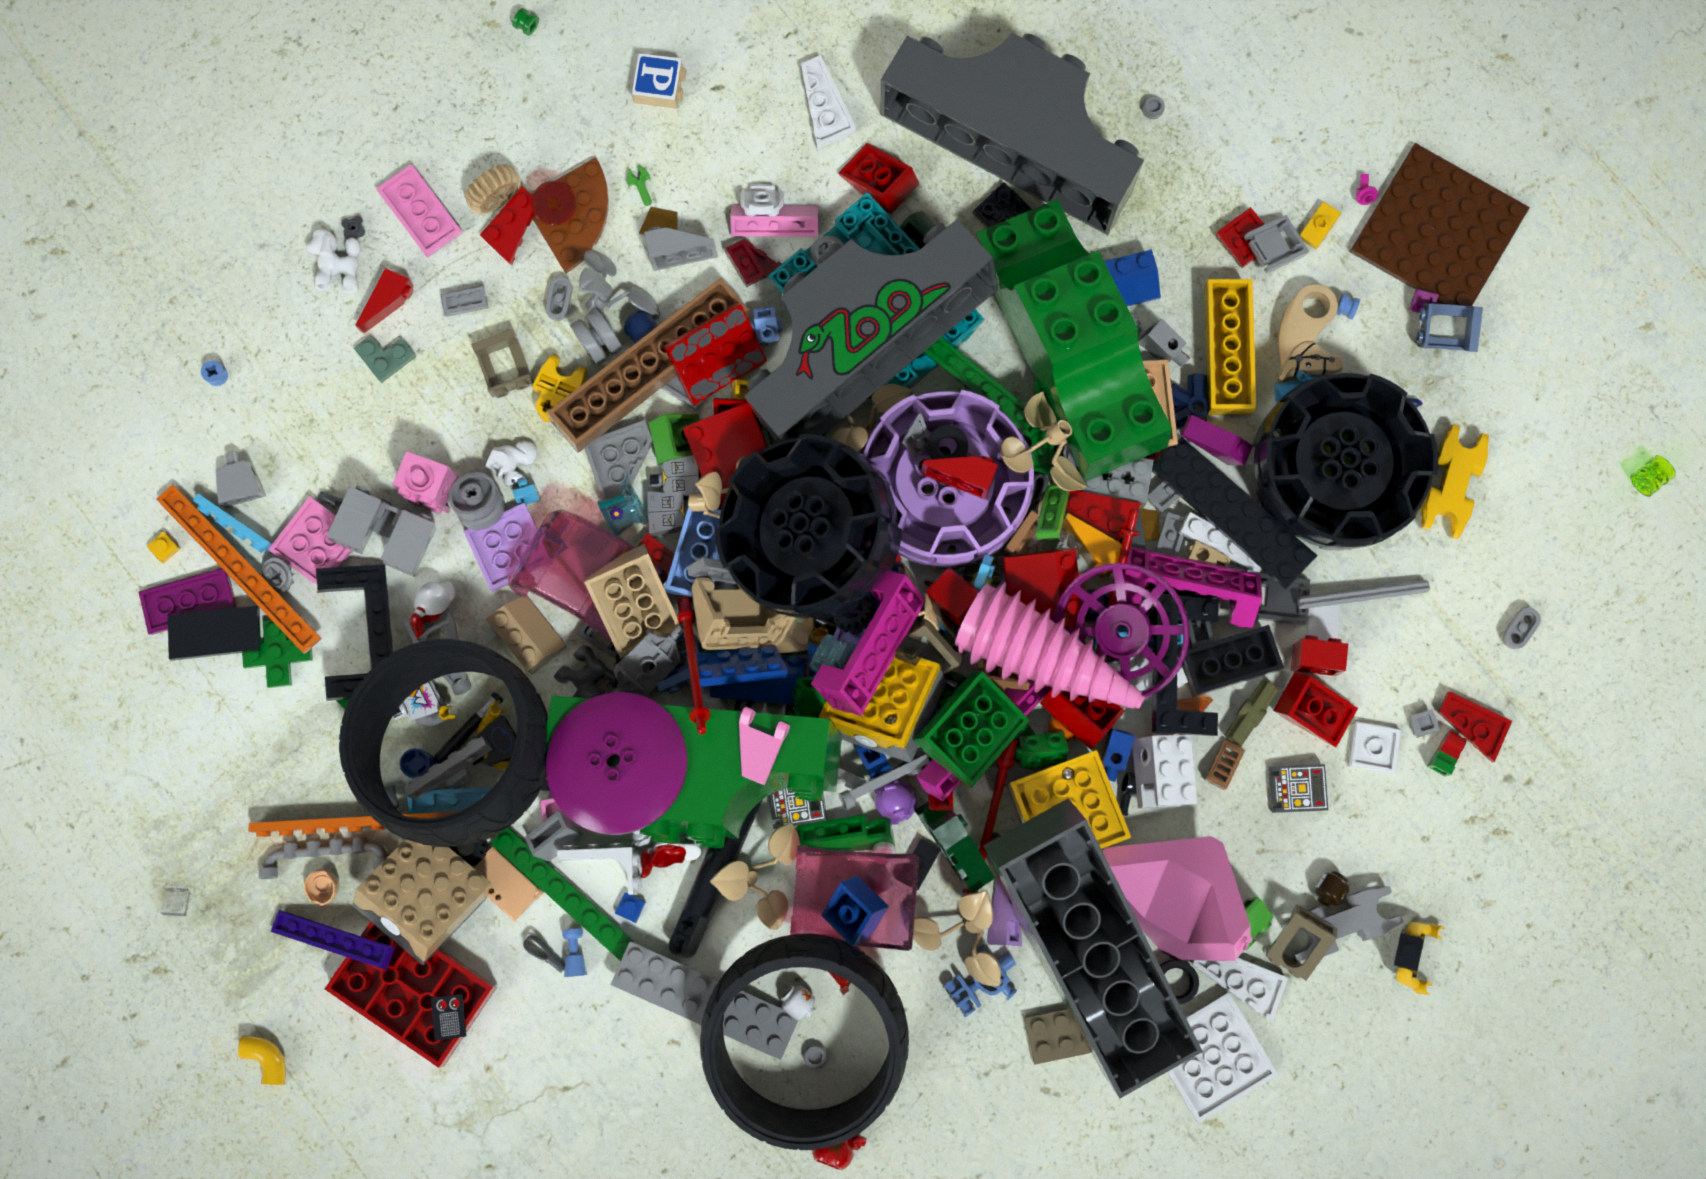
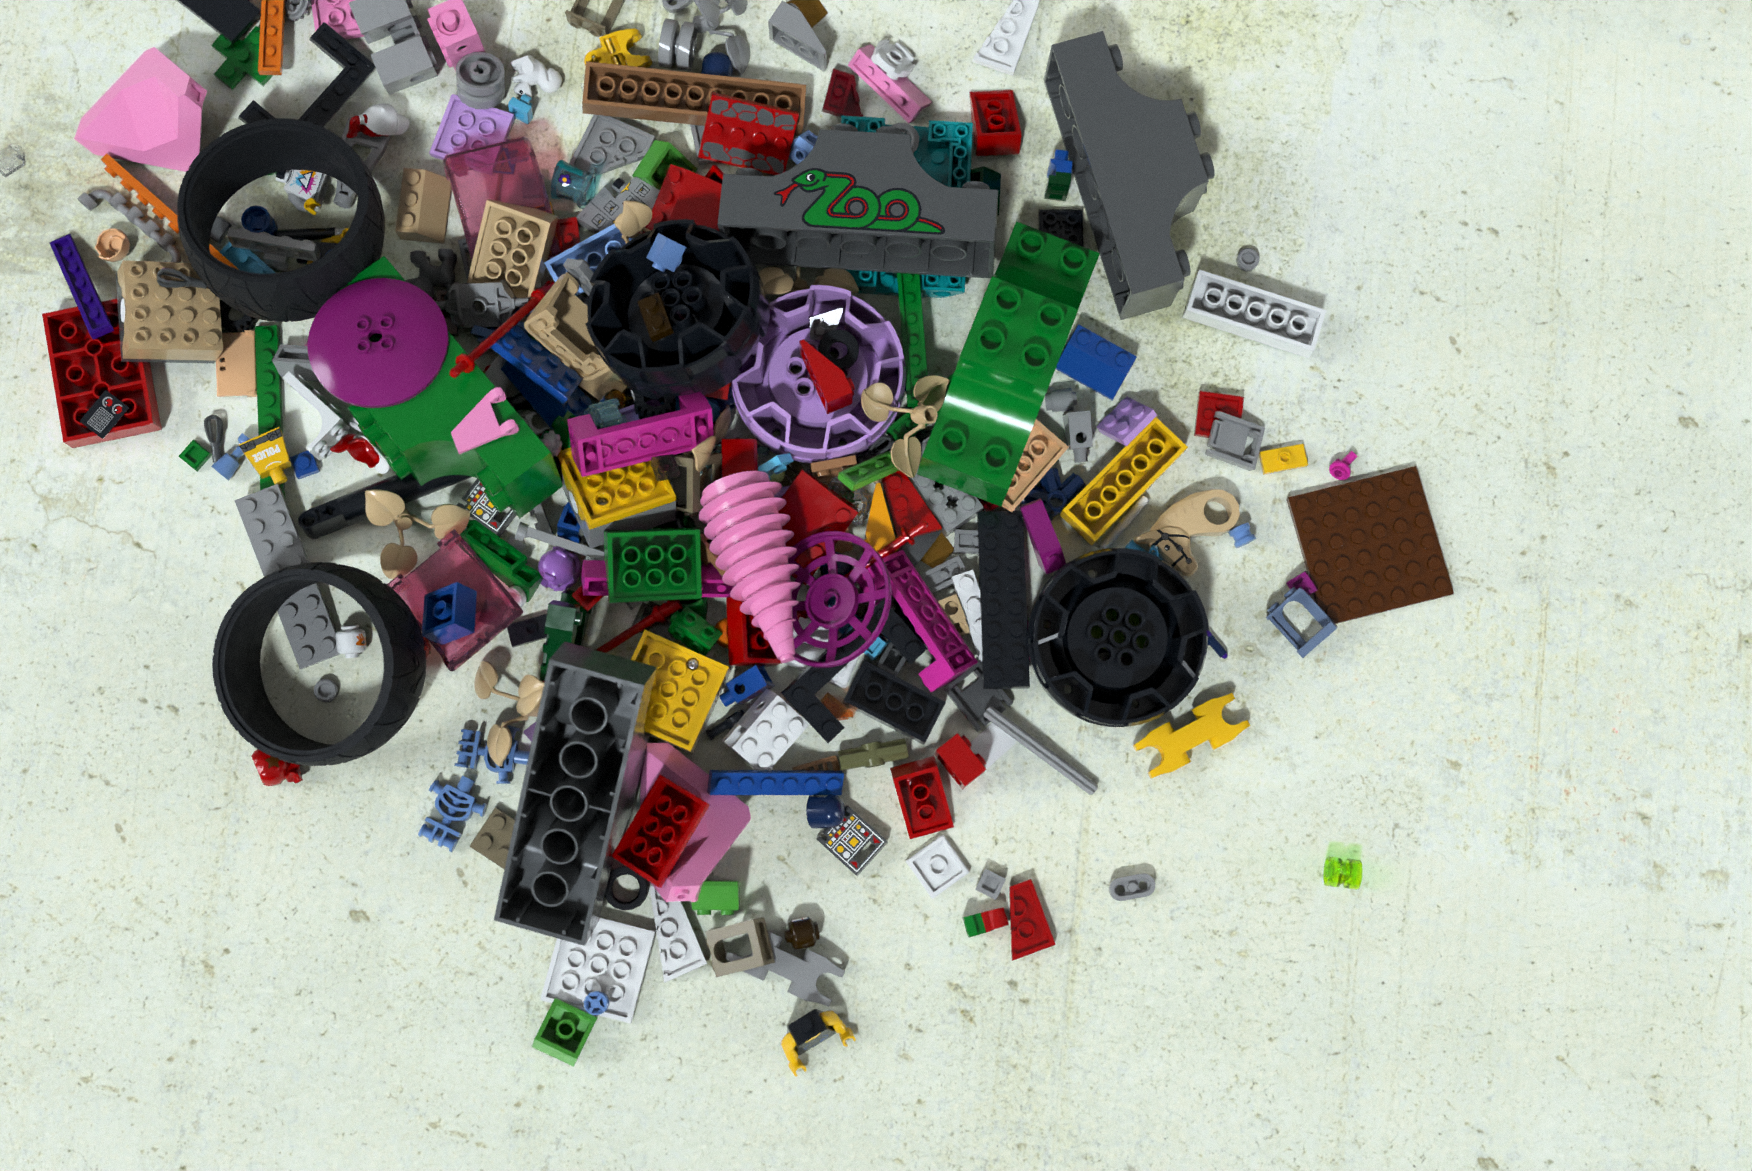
camera: 35 degrees right, 0 degrees up
none -> bright pink panel [74,47,207,172]
none -> dark grey piece [156,268,207,289]
none -> green tile [179,439,212,472]
none -> yellow torso [239,427,291,485]
none -> medium blue piece [418,775,487,852]
none -> bright green slope [532,998,597,1067]
none -> white plant [540,430,562,456]
none -> medium blue wheel [584,991,609,1015]
none -> red slope [612,775,710,888]
none -> dark brown plate [637,292,674,342]
none -> medium blue brick [646,233,686,272]
none -> blue plate [707,770,844,795]
none -> dark blue helmet [806,794,845,829]
none -> hips [1044,149,1073,201]
none -> lavender plate [1097,397,1157,446]
none -> white bar [1099,495,1149,549]
none -> white brick [1182,269,1326,358]

